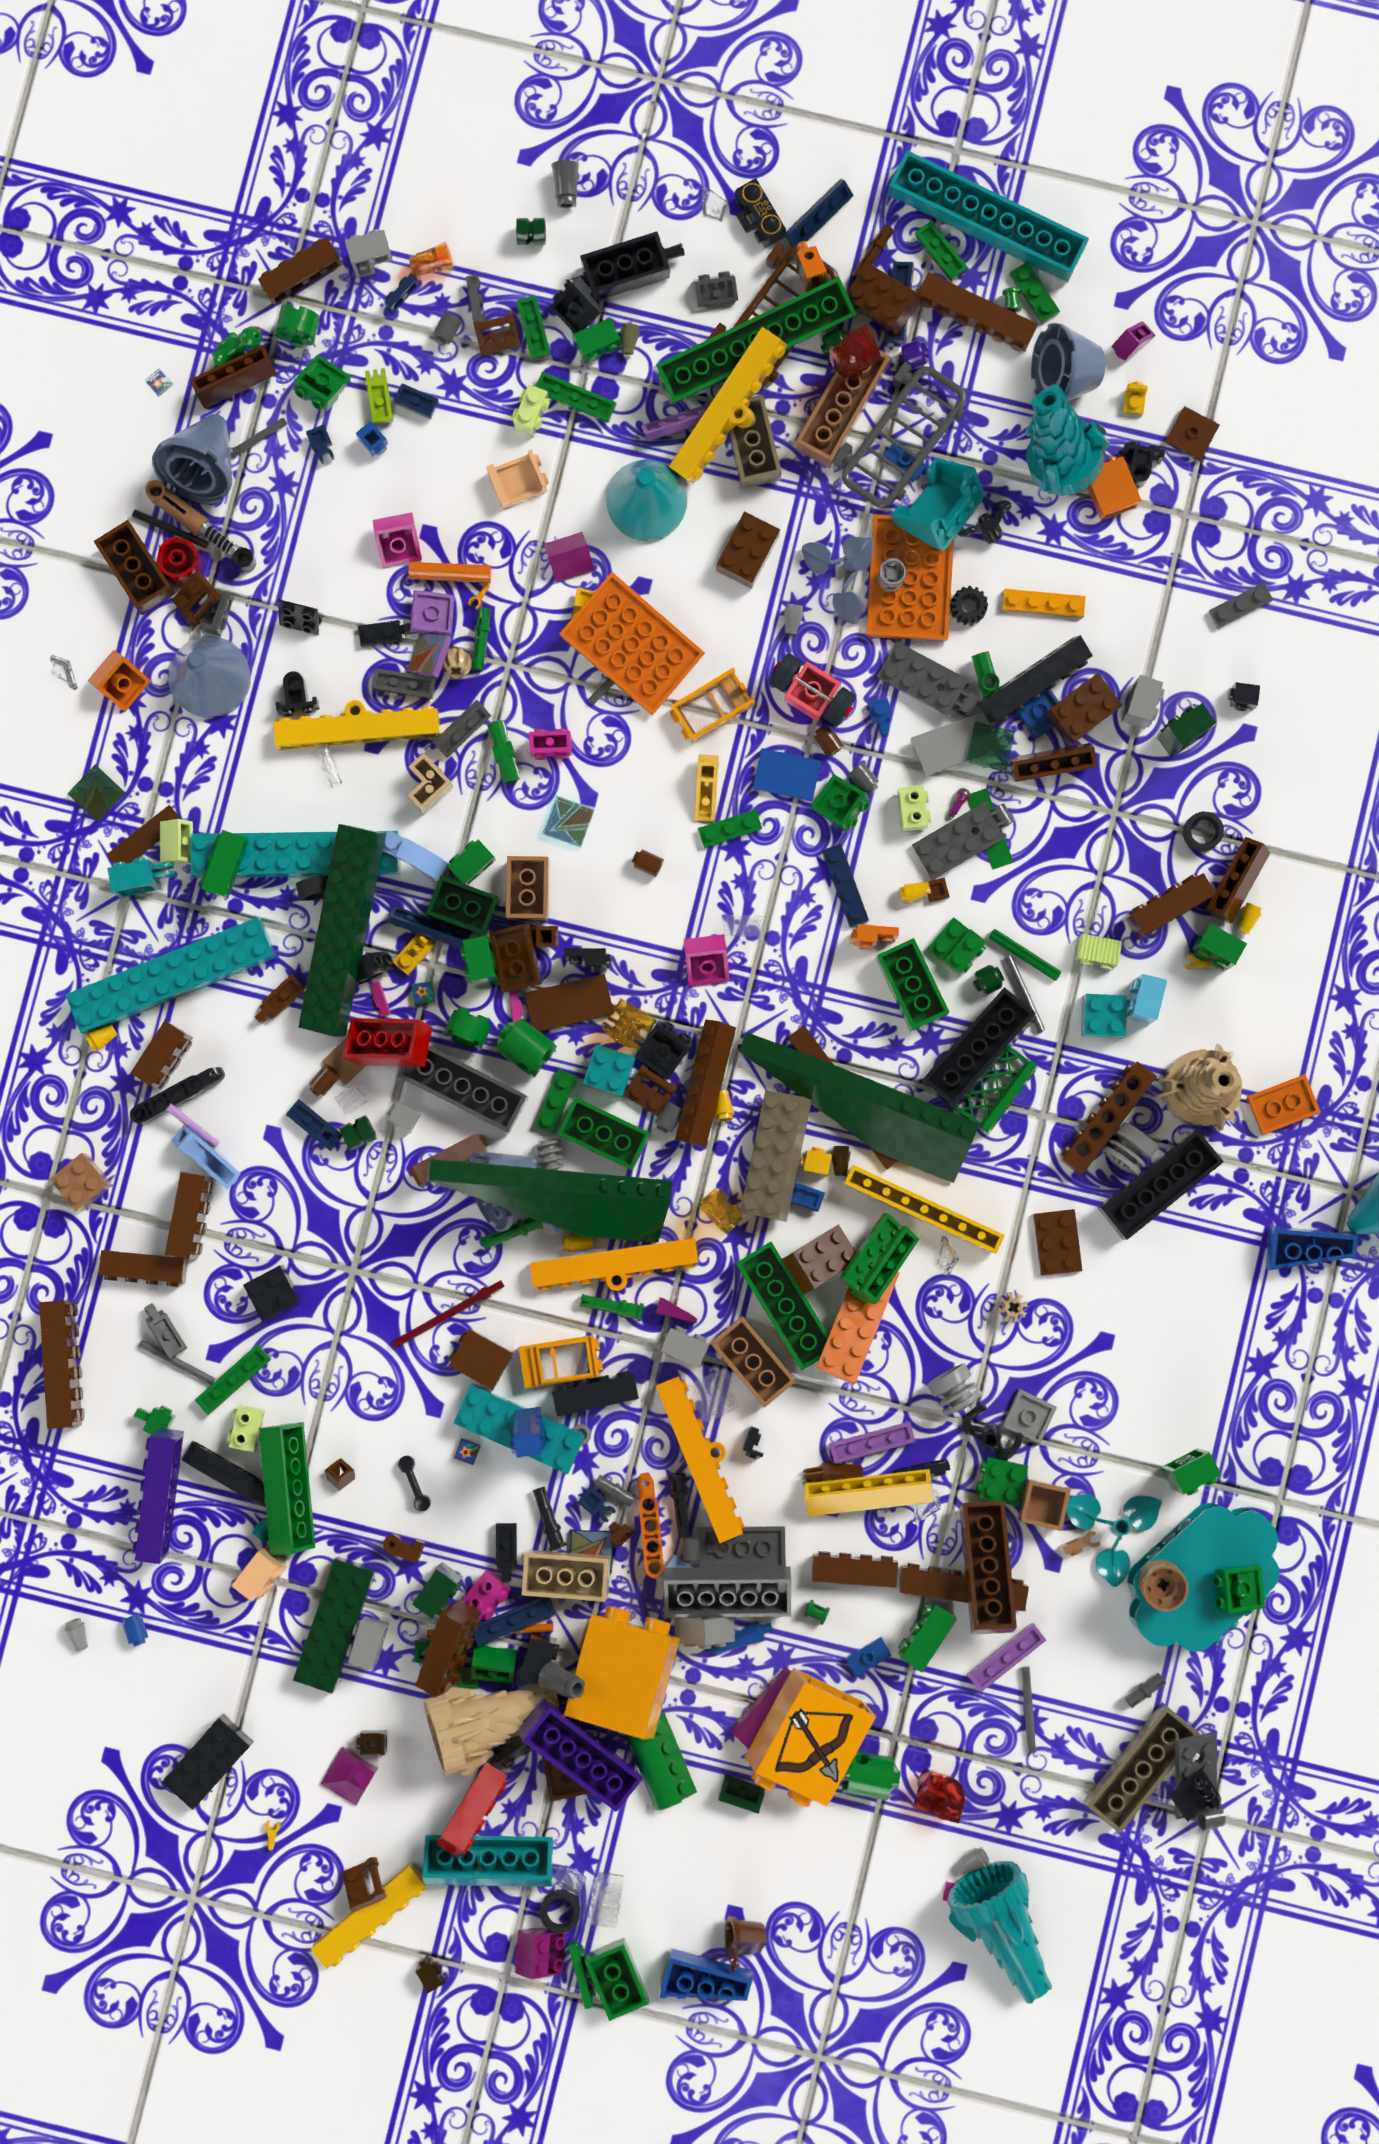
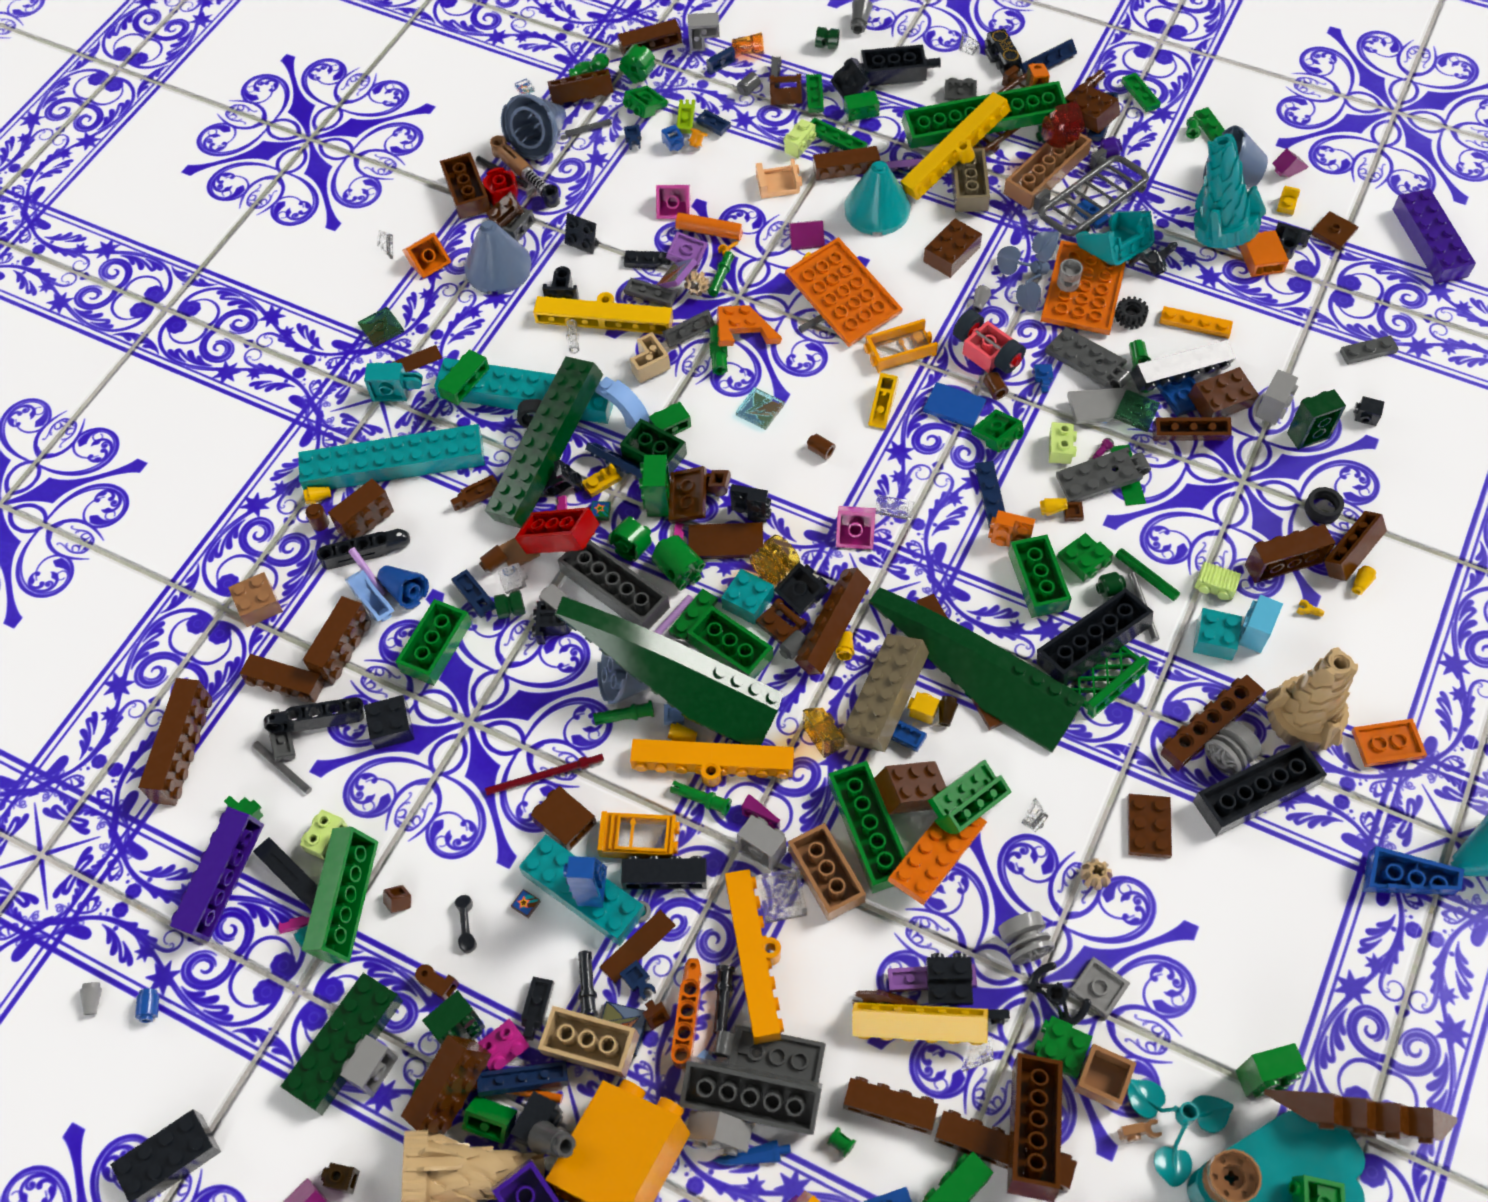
camera: 15 degrees right, 25 degrees down
yellowish green brick [160,819,193,865] -> none
green plate [195,1344,272,1415] -> none
light nougat brick [231,1545,288,1602] -> none
reddish brown slope [409,1133,489,1188] -> none
green tile [457,1666,479,1689] -> none
medium nougat brick [506,856,550,922] -> none
dark pink brick [529,729,572,760] -> none
dark grey pin [593,1475,636,1507] -> none
olive cone [620,323,640,355] -> none
green plate [698,809,763,848] -> none
black bracket [742,1426,764,1460] -> none
yellow brick [843,1165,1005,1254] -> none
dark grey brick [848,762,879,795] -> none
teal brick [887,150,1089,283] -> none
reddish brown brick [918,272,1038,352] -> none
green brick [1191,923,1247,970] -> none
none -> black piece [263,697,365,734]
none -> dark pink piece [279,916,310,934]
none -> reddish brown brick [305,504,330,531]
none -> blue cone [377,565,429,609]
none -> green brick [395,599,472,686]
none -> black pin [532,601,572,644]
none -> reddish brown sticker [600,910,676,983]
none -> lavender bar [654,595,693,634]
none -> light orange brick [687,128,708,148]
none -> orange wing [716,305,782,347]
none -> reddish brown brick [813,146,881,181]
none -> black plate [926,953,973,1006]
none -> reddish brown brick [1264,1089,1457,1145]
none -> dark purple brick [1392,189,1476,284]

